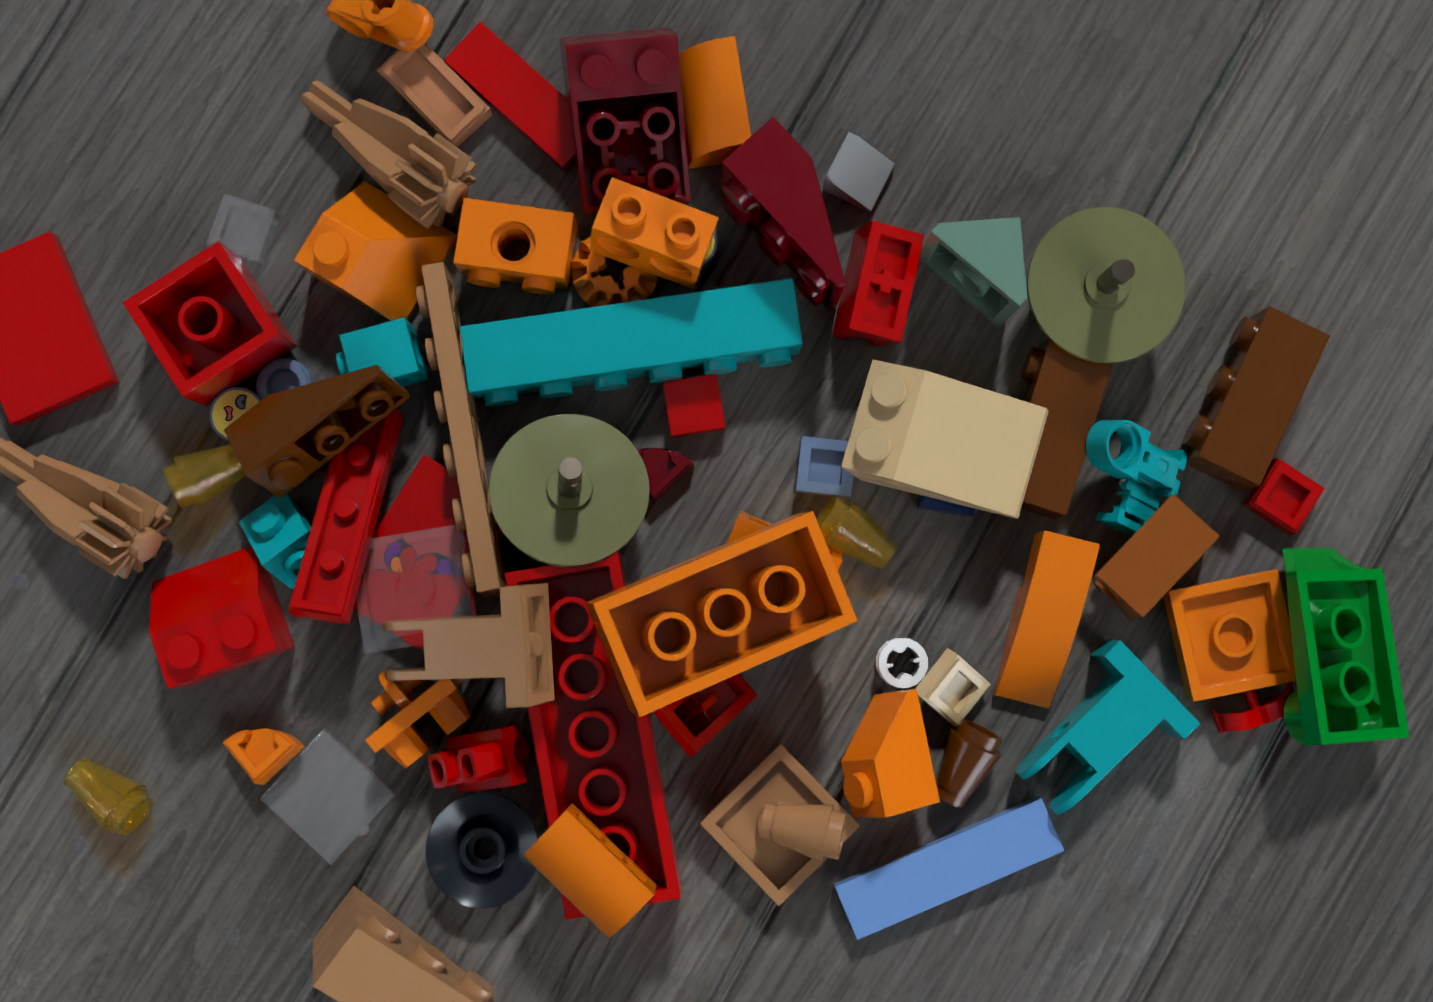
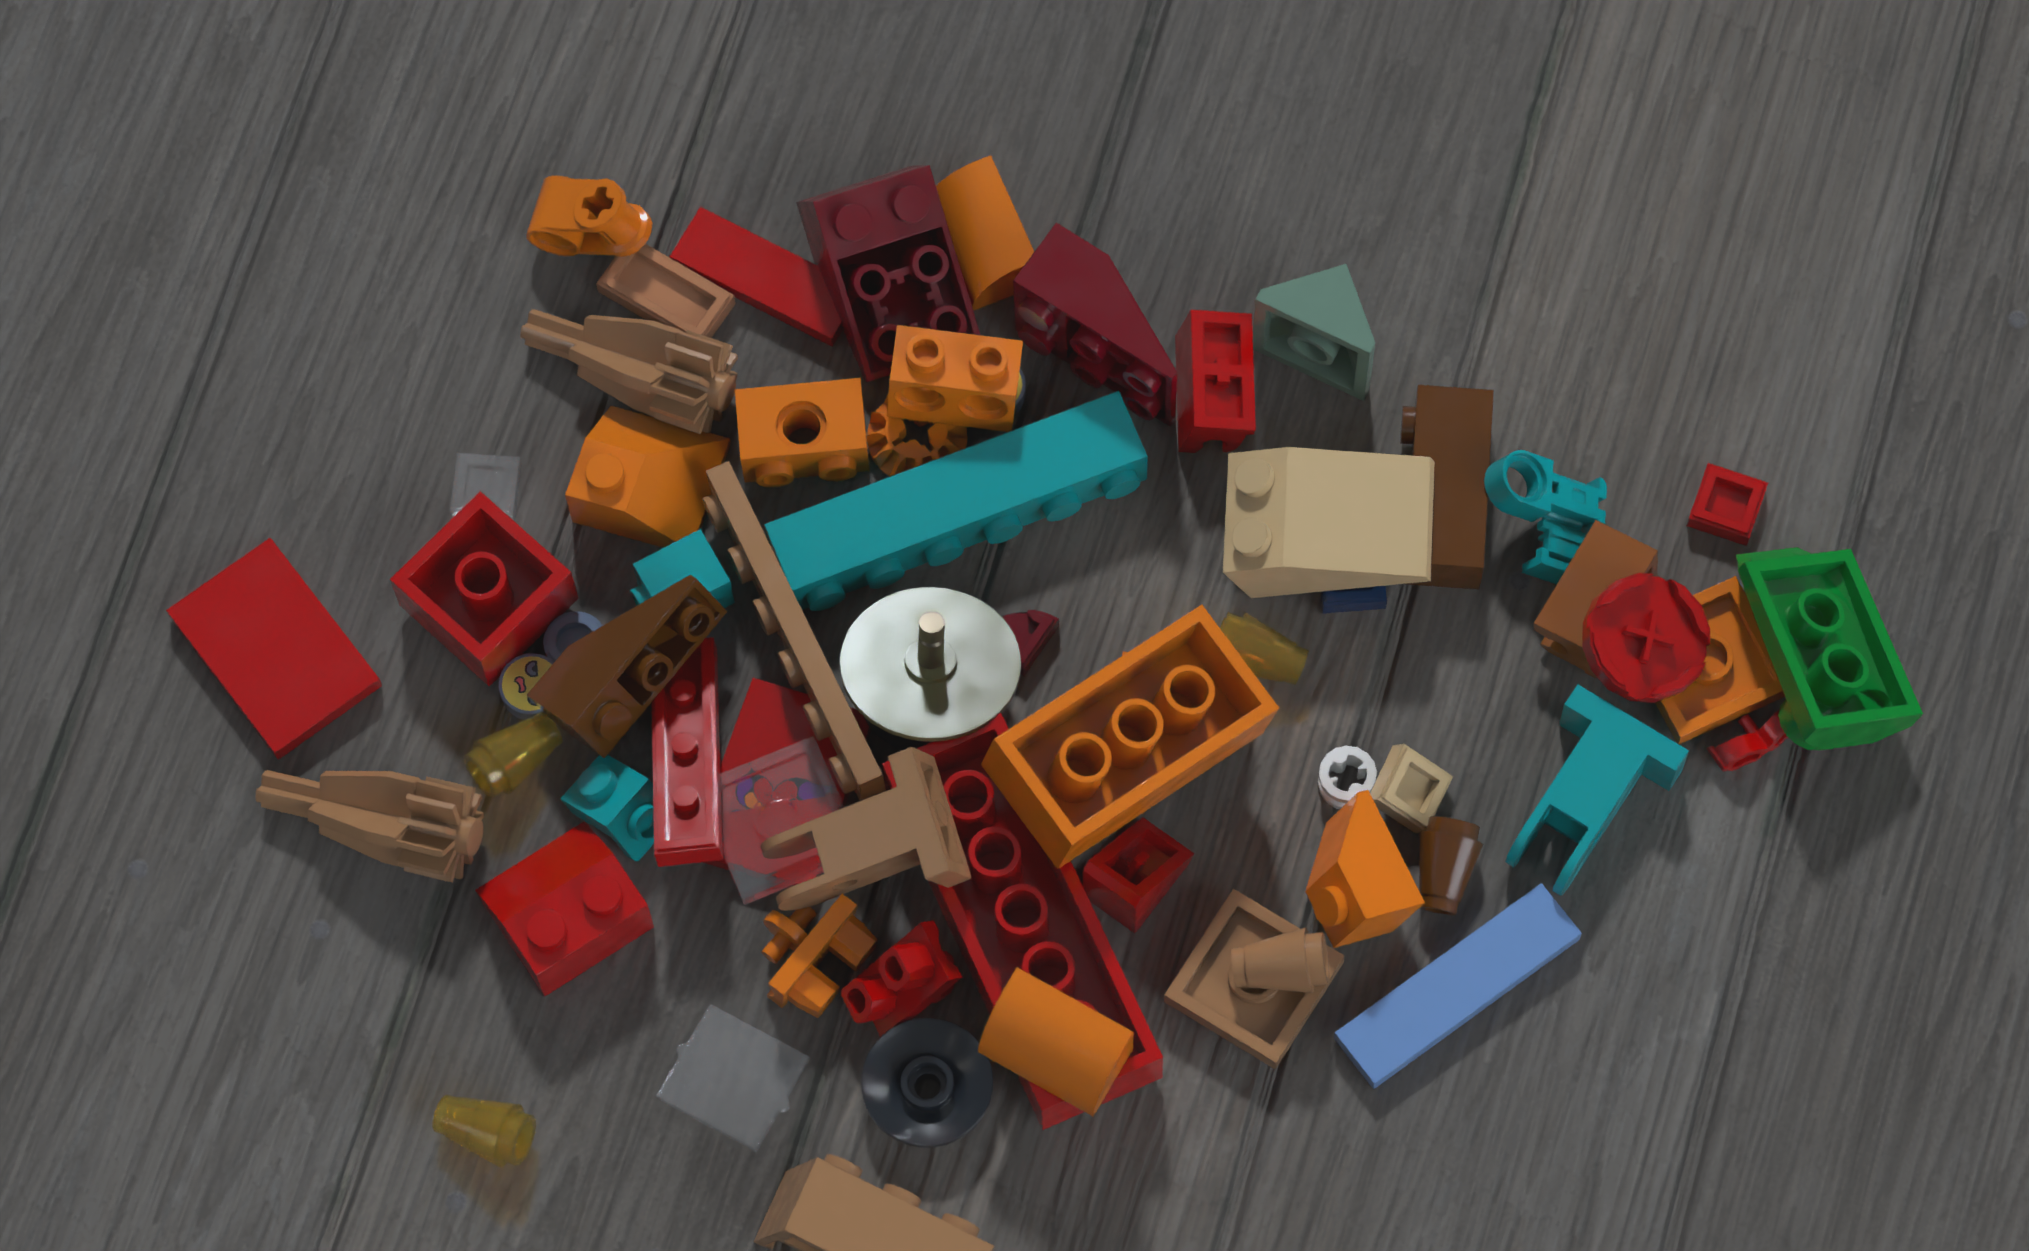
camera: 10 degrees left, 15 degrees down
orange tile [222,728,305,785] -> none
red tile [663,374,726,438] -> none
sand blue tile [795,436,853,499] -> none
light grey slope [822,132,895,213] -> none
orange slope [993,530,1100,709] -> none
olive piece [1027,207,1186,363] -> none
reddish brown brick [1183,306,1330,491] -> none
none -> red tile [1582,573,1710,703]

